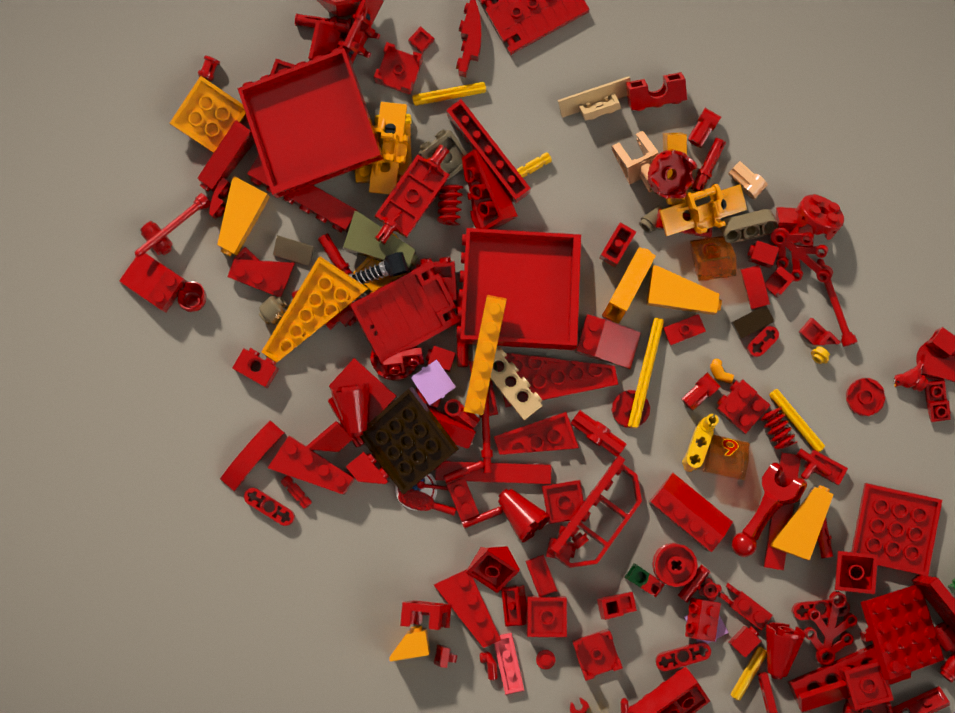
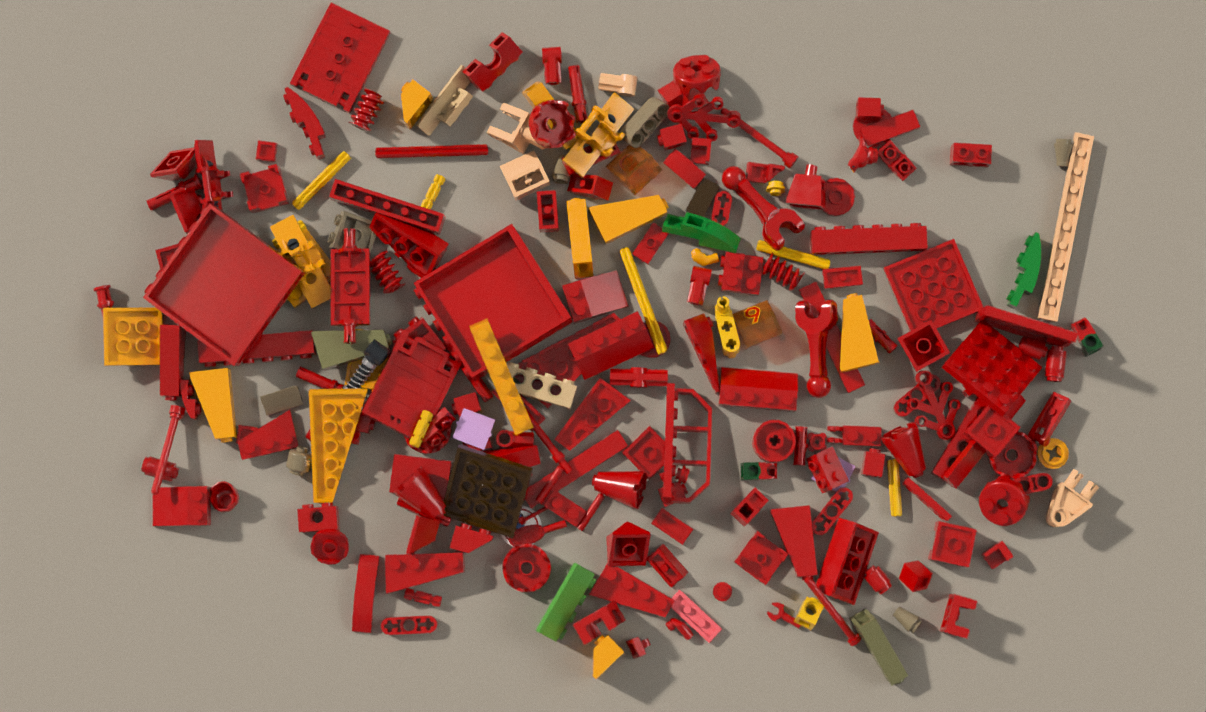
camera: 35 degrees left, 0 degrees up
red panel [527,596,567,637] -> none
red piece [797,449,832,480] -> none
none -> red tile [310,528,349,565]
none -> red piece [348,88,385,131]
none -> red axle [375,144,489,158]
none -> light orange slope [401,79,434,130]
none -> yellow axle [409,410,433,448]
none -> light nougat slope [500,150,550,201]
none -> red plate [502,544,551,592]
none -> bright green slope [535,562,596,642]
none -> red slope [567,173,613,201]
none -> red slope [568,311,654,380]
none -> green slope [662,212,741,253]
none -> red wedge [683,313,720,394]
none -> red piece [722,166,805,251]
none -> red slope [770,505,818,580]
none -> red torso [786,164,826,211]
none -> red brick [810,223,928,255]

